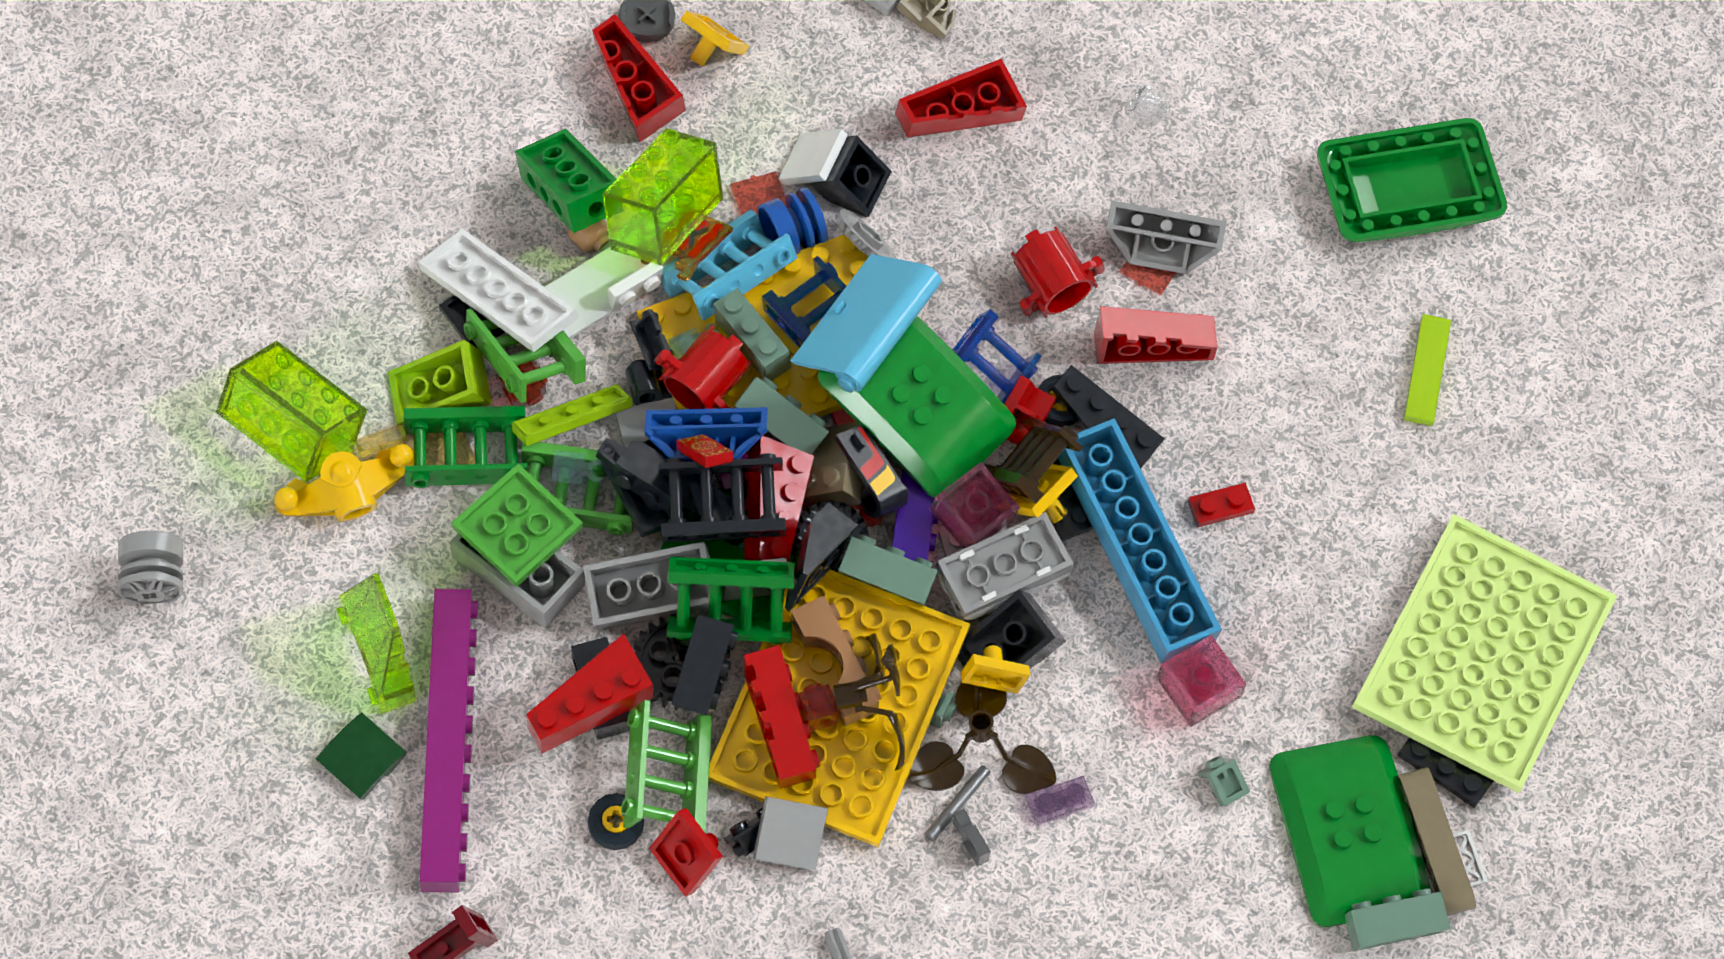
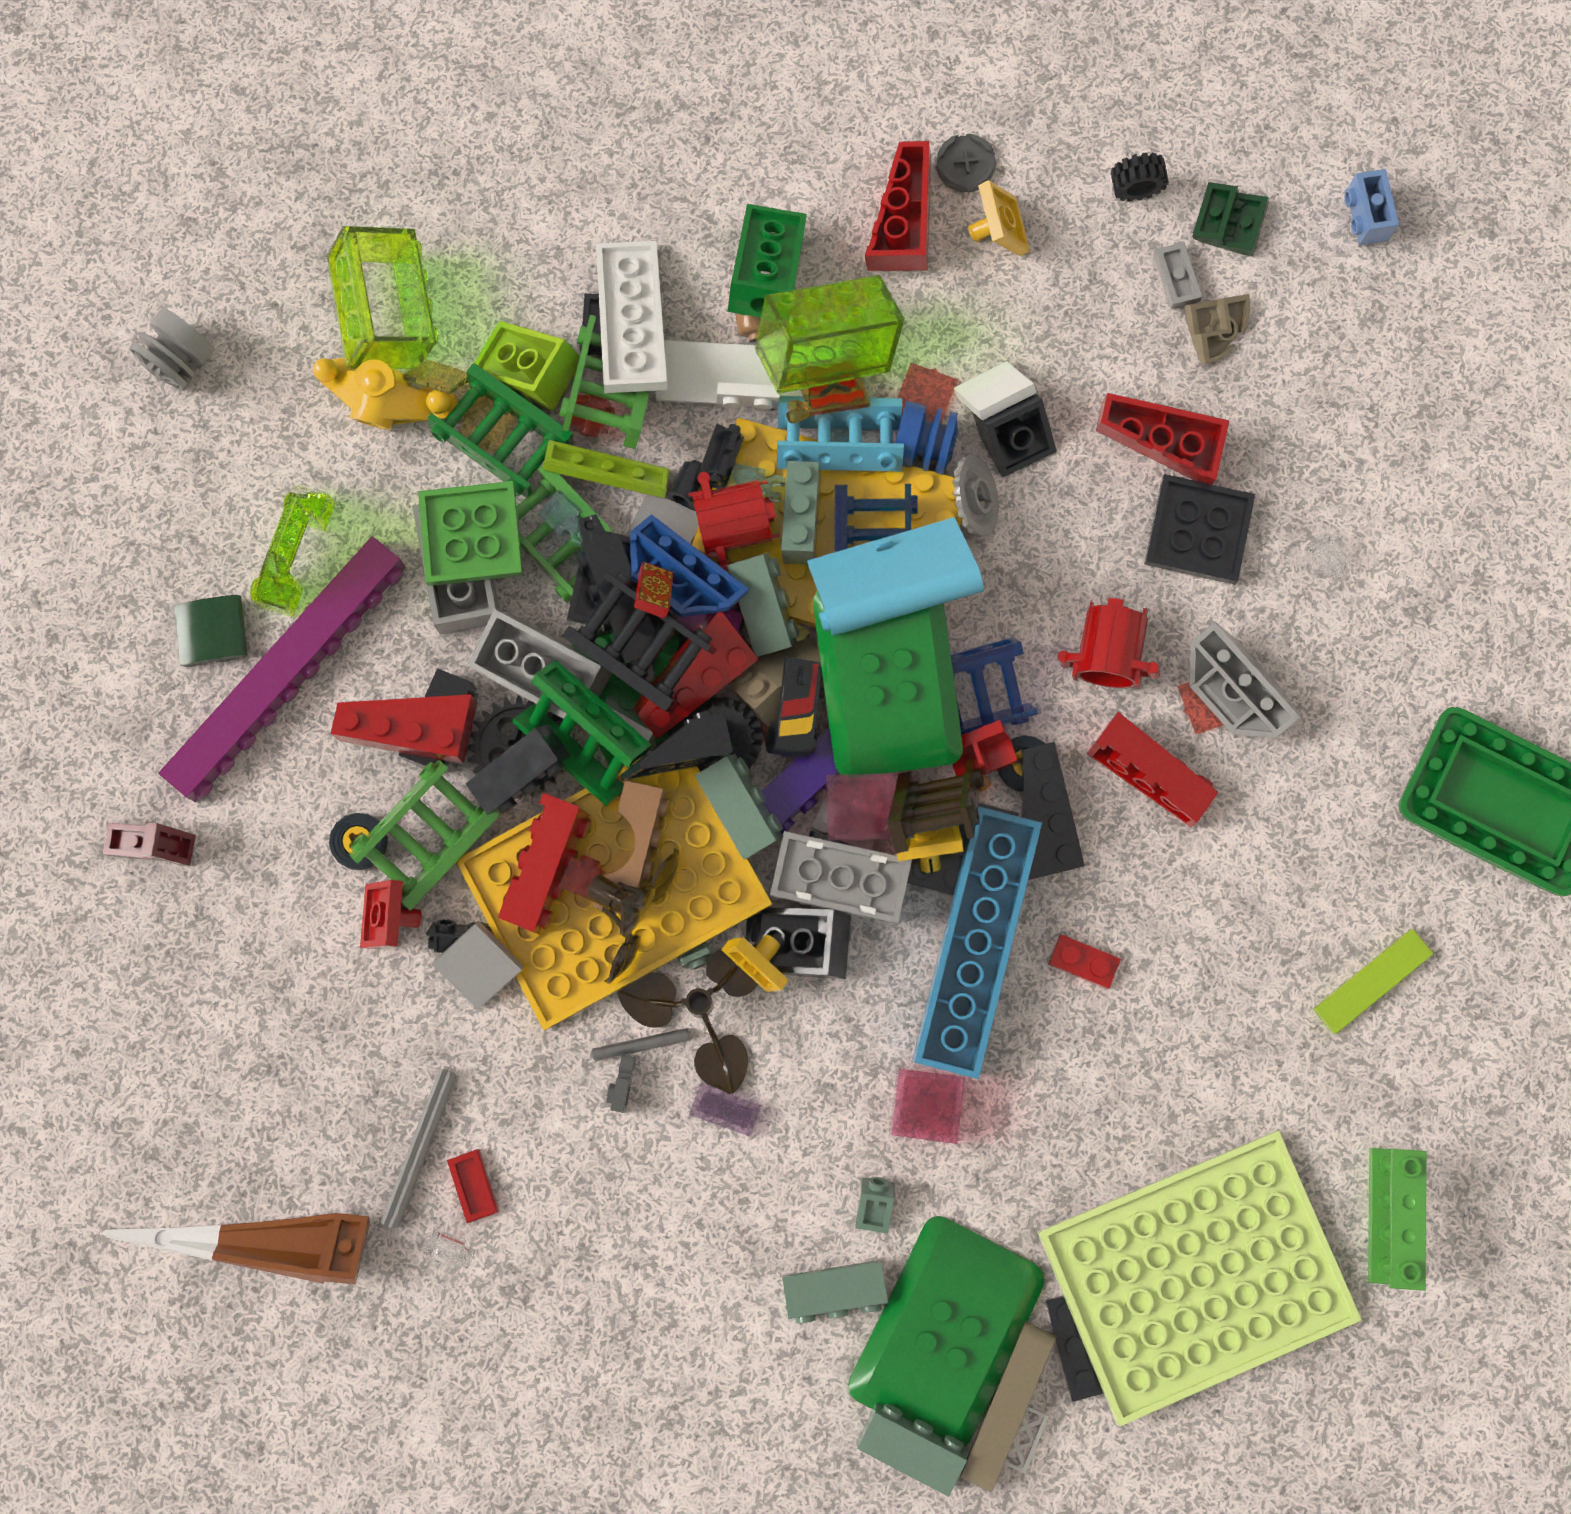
camera: 45 degrees right, 15 degrees up
none -> sand green brick [782,1260,888,1324]
none -> black plate [1144,474,1255,585]
none -> bright green fence [1368,1148,1427,1291]

